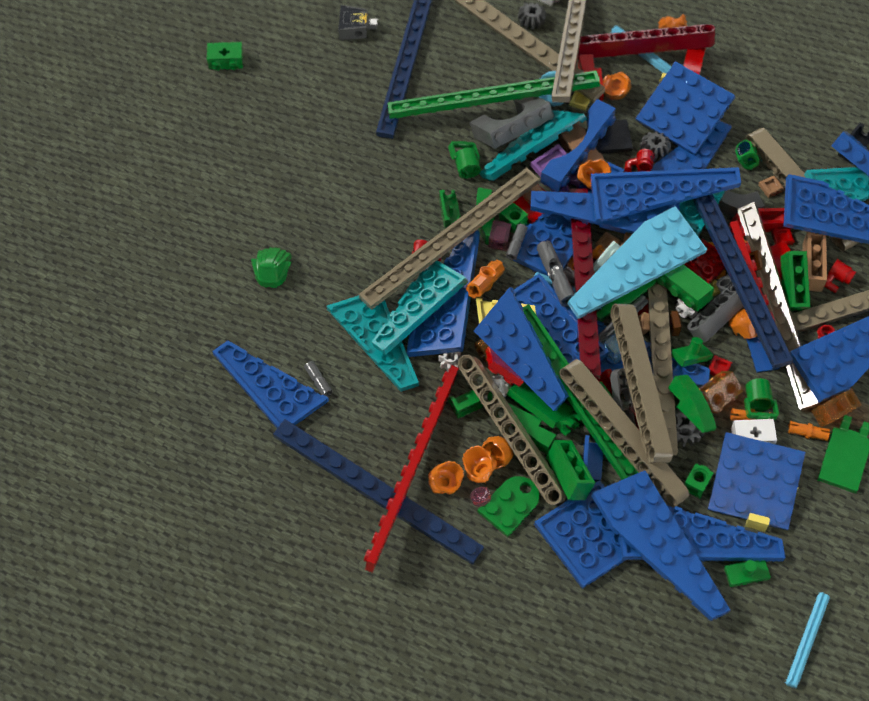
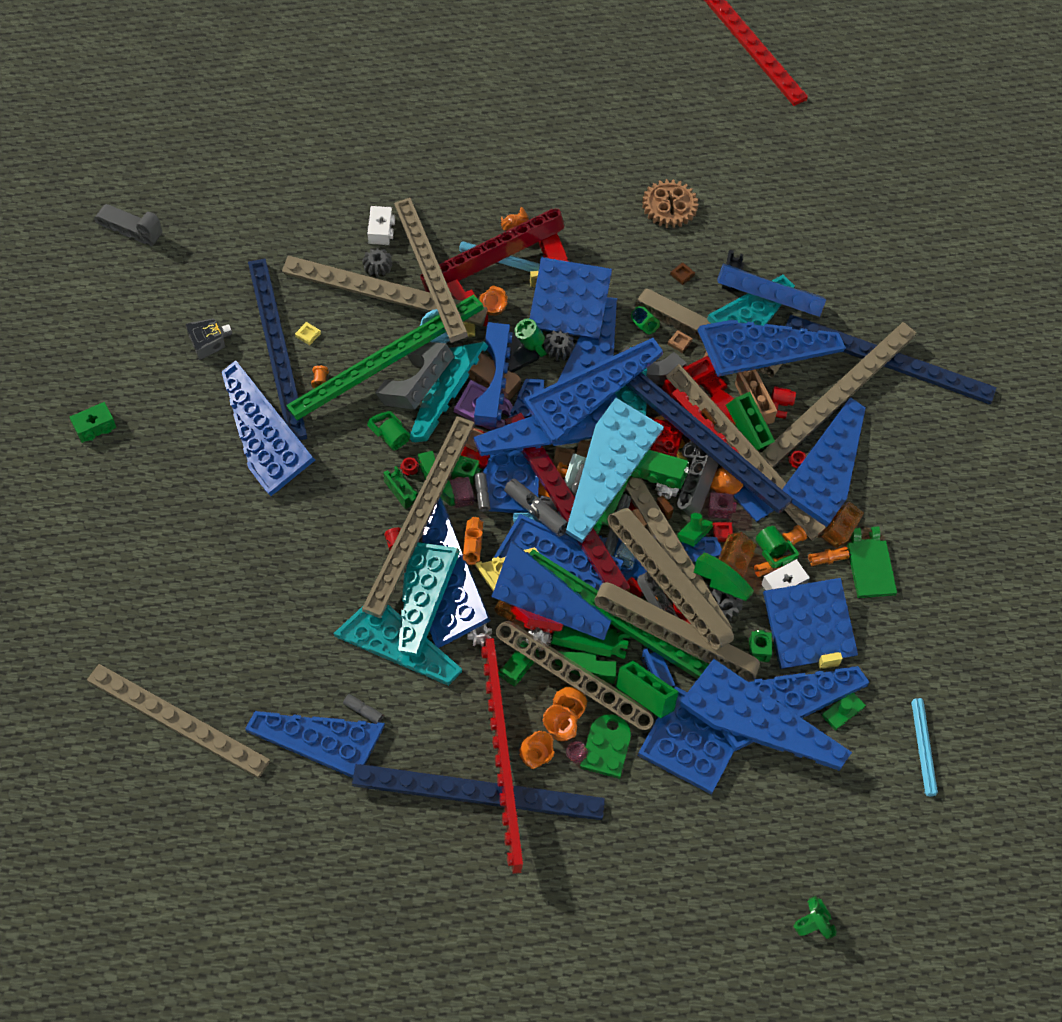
camera: 30 degrees left, 0 degrees up
green hair [251,247,292,288] -> none
orange hair [577,159,611,189] -> none
red piece [624,149,654,172] -> none
none -> dark tan plate [87,664,270,779]
none -> wing [222,360,315,496]
none -> light yellow tile [295,322,321,345]
none -> orange bush [311,365,329,388]
none -> red plate [400,458,419,475]
none -> green piece [514,319,547,358]
none -> medium nougat gear [642,179,698,228]
none -> reddish brown tile [670,262,695,285]
none -> clear pink brick [708,492,737,519]
none -> orange bush [782,525,807,546]

